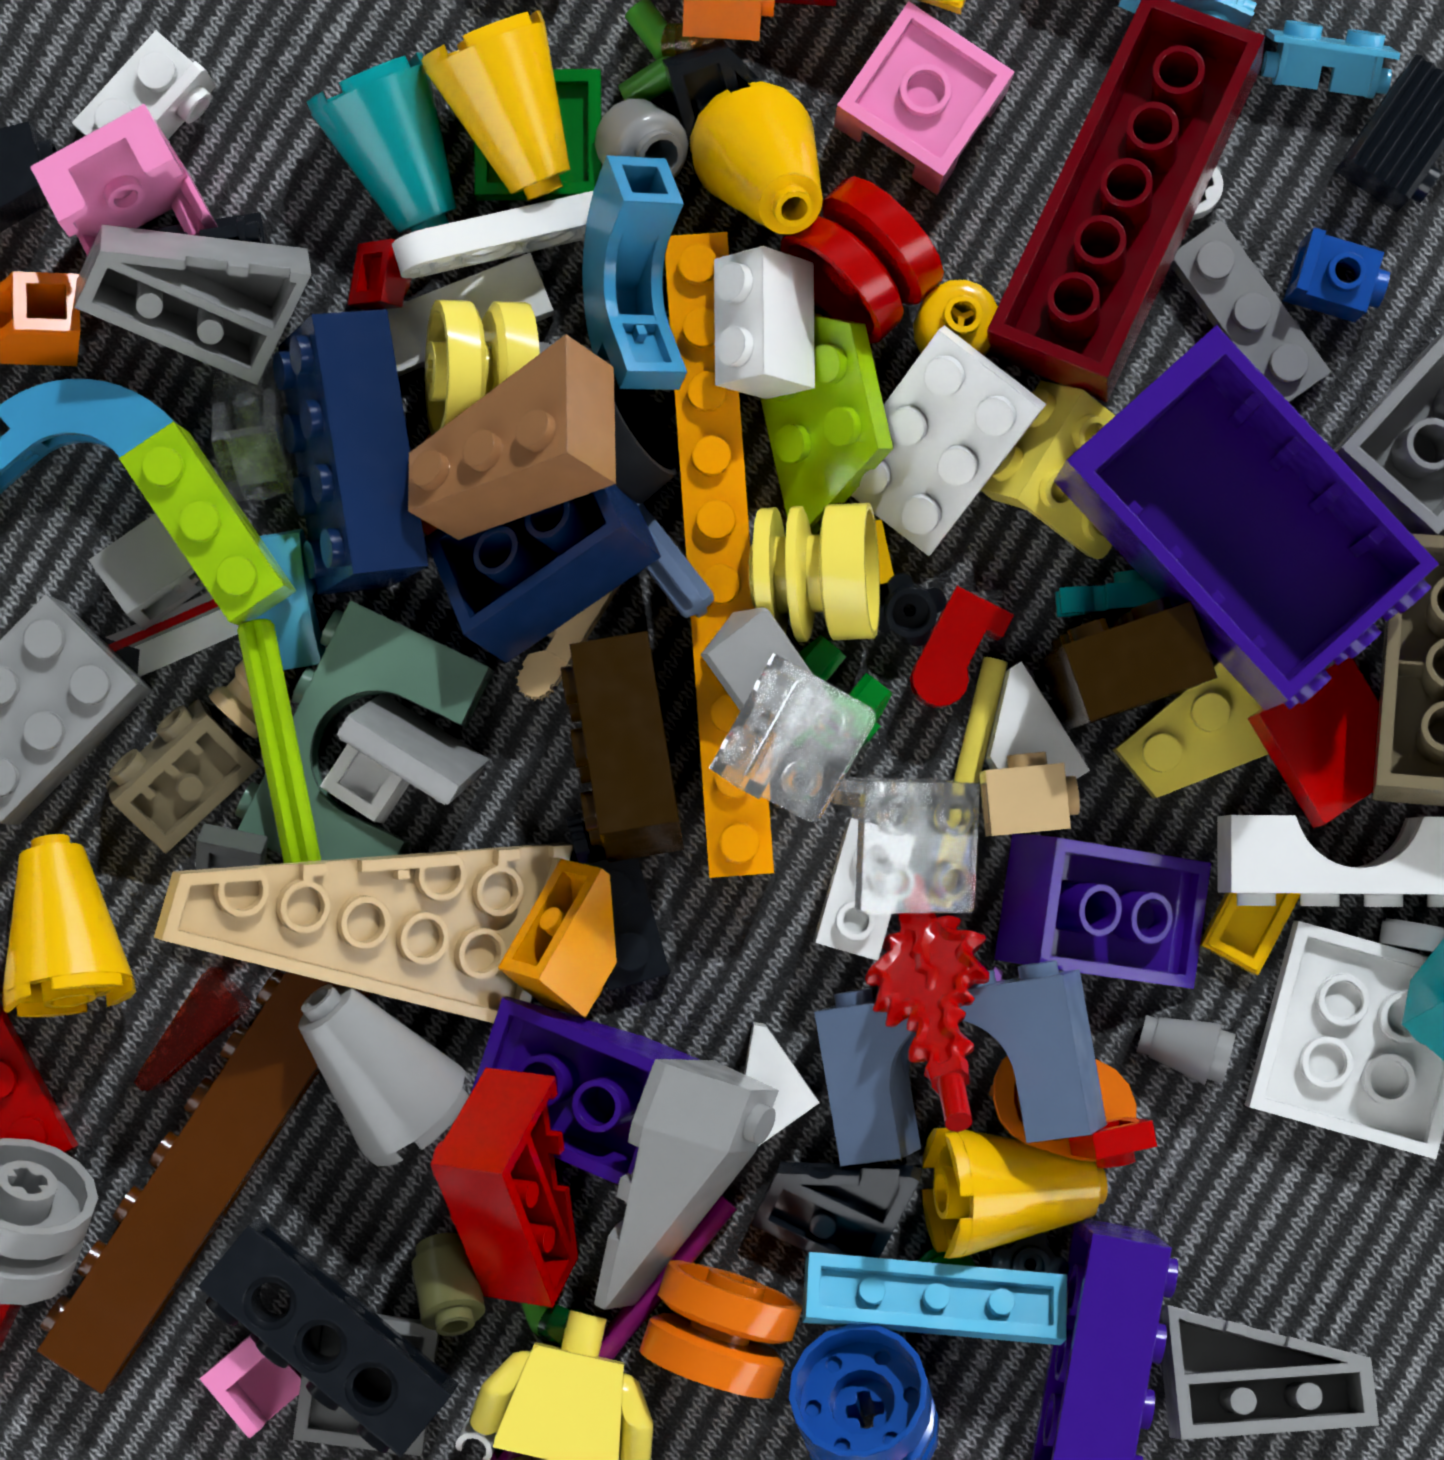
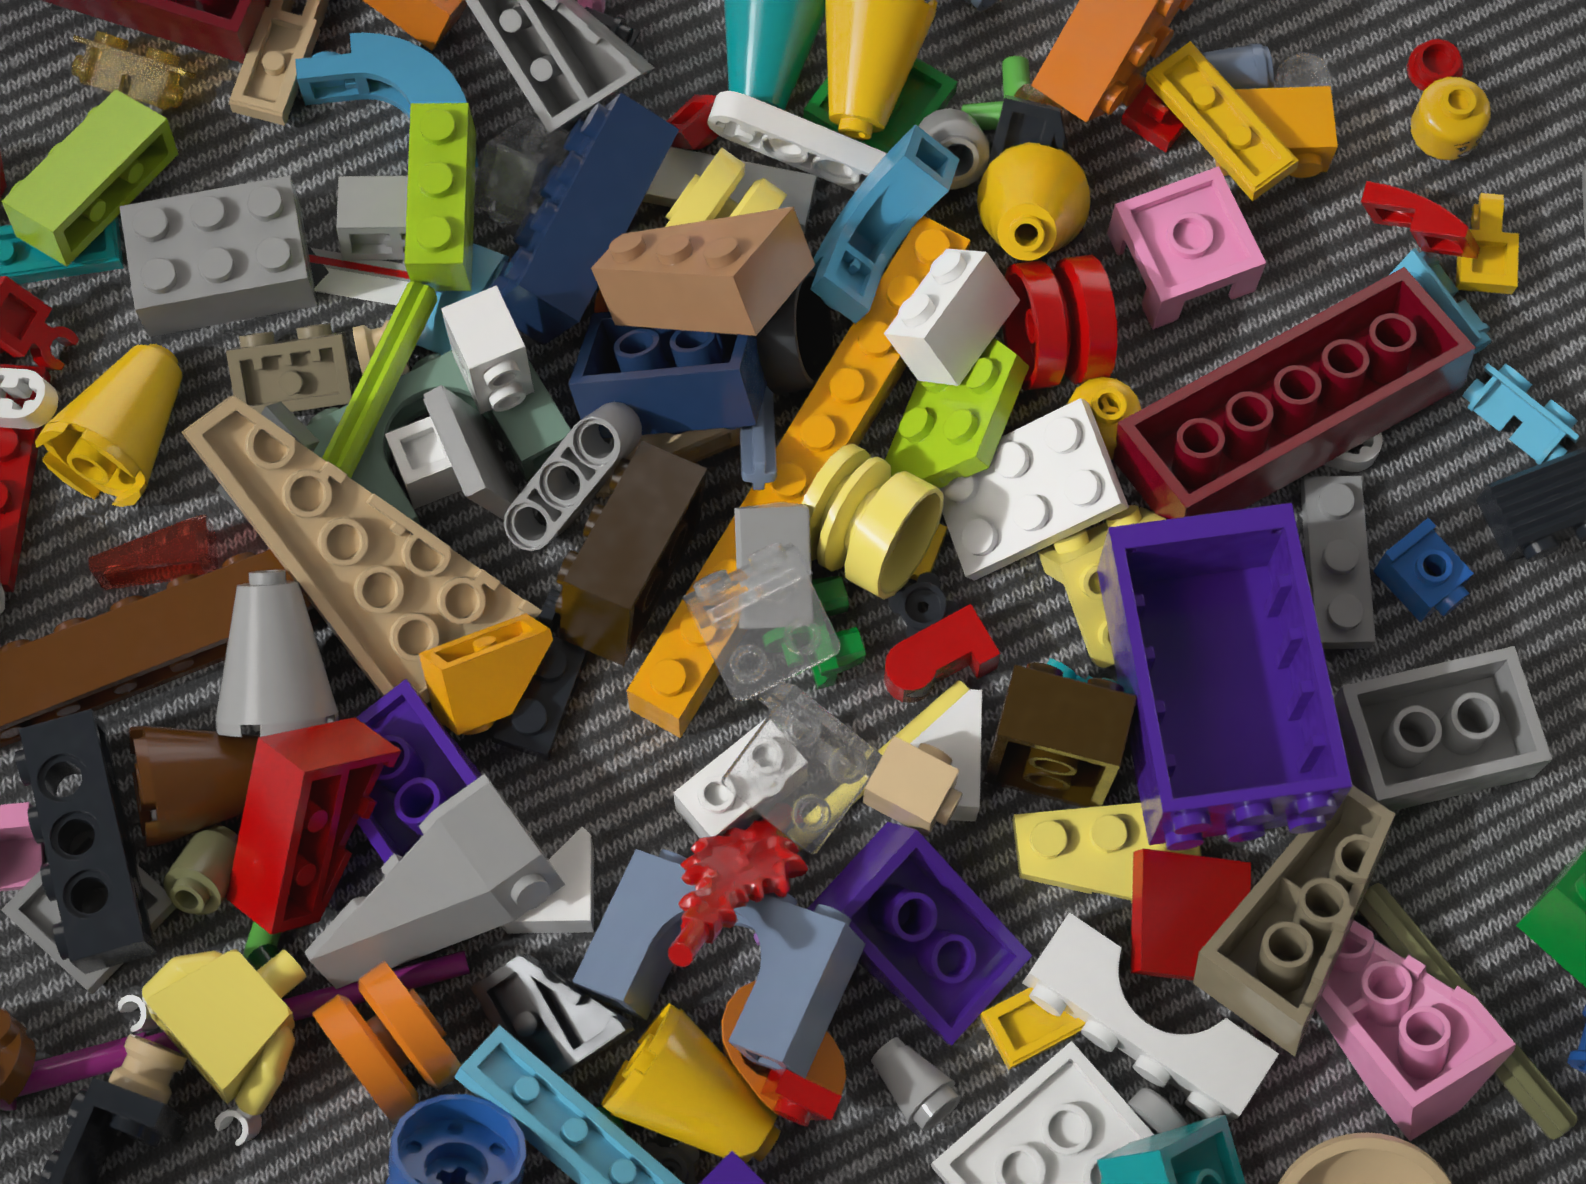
camera: 35 degrees right, 15 degrees down
none -> reddish brown cone [129,726,260,848]
none -> white brick [441,285,534,414]
none -> light grey beam [504,402,642,551]

